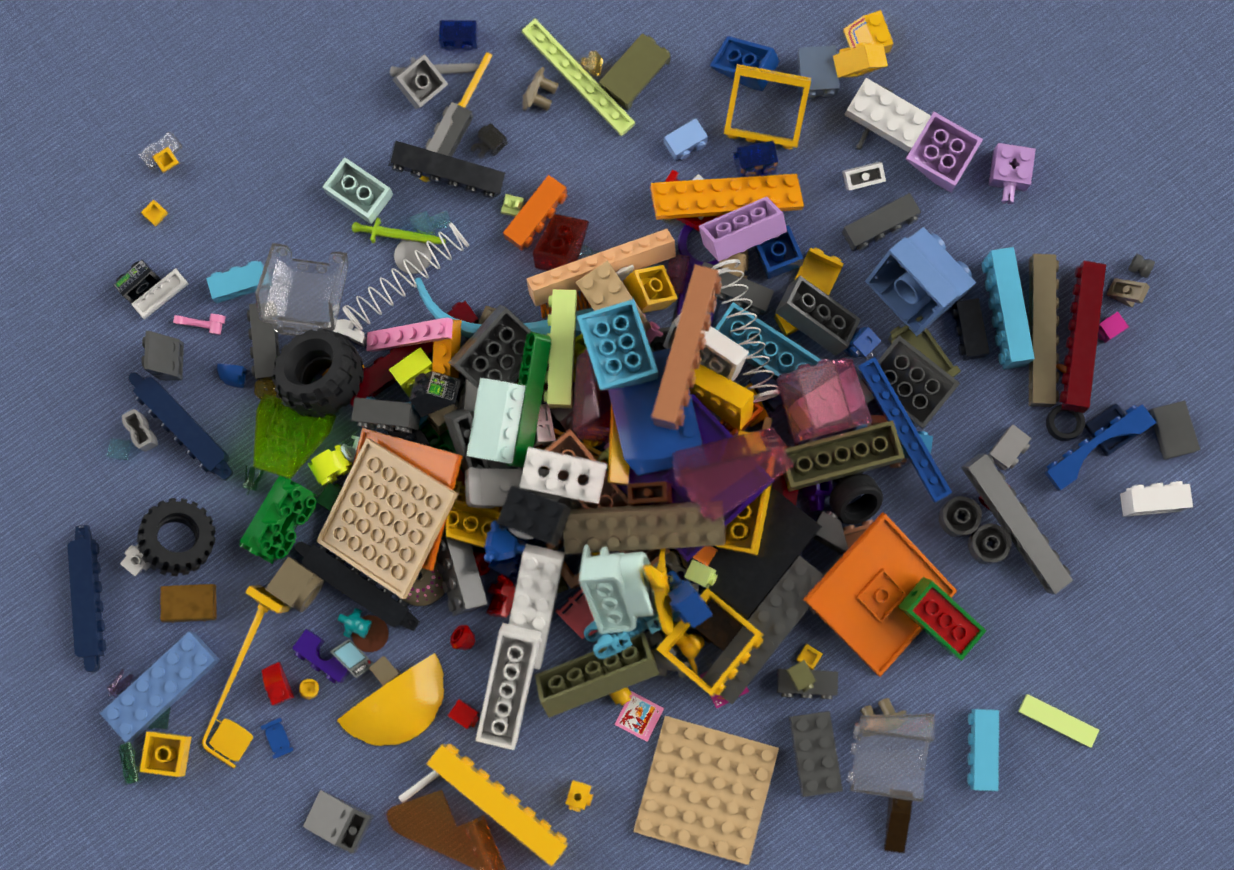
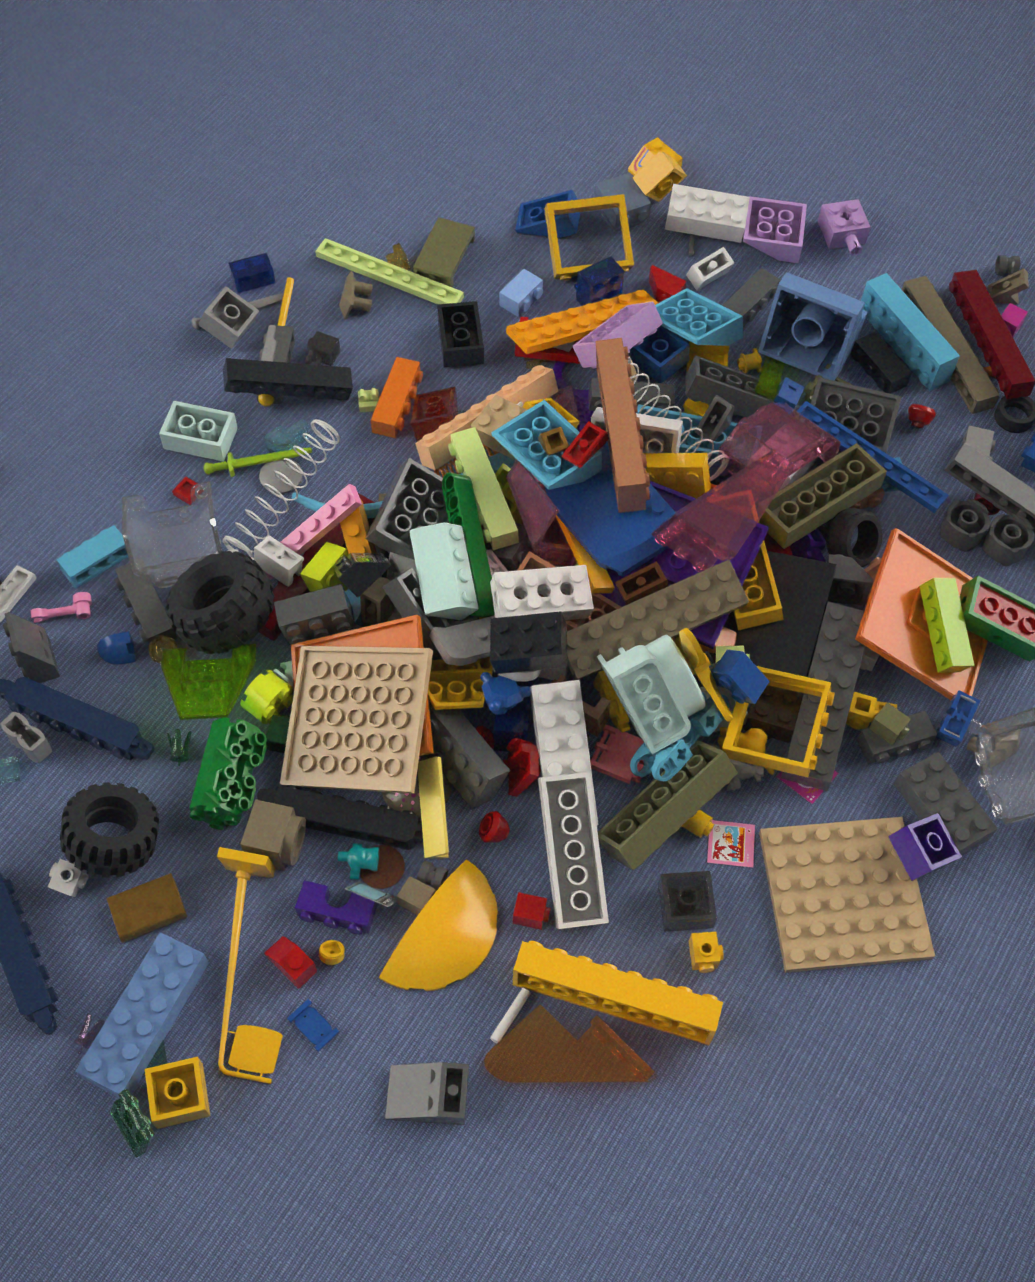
camera: 25 degrees left, 20 degrees down
none -> red tile [172,476,204,505]
none -> white hinge [254,536,304,587]
none -> dark grey wheel [417,860,448,891]
none -> light yellow panel [418,756,449,859]
none -> black brick [437,301,484,368]
none -> pearl gold slope [538,427,569,456]
none -> red slope [561,421,609,468]
none -> red slope [649,265,687,303]
none -> medium azure slope [655,288,743,346]
none -> clear smoke brick [658,871,717,932]
none -> dark grey slope [694,395,735,443]
none -> yellow brick [737,348,762,374]
none -> clear neon green tile [755,356,785,400]
none -> yellow brick [846,692,878,730]
none -> dark purple brick [888,813,962,881]
none -> red cone [908,404,936,429]
none -> lime brick [919,578,975,673]
none -> blue piece [936,690,984,747]

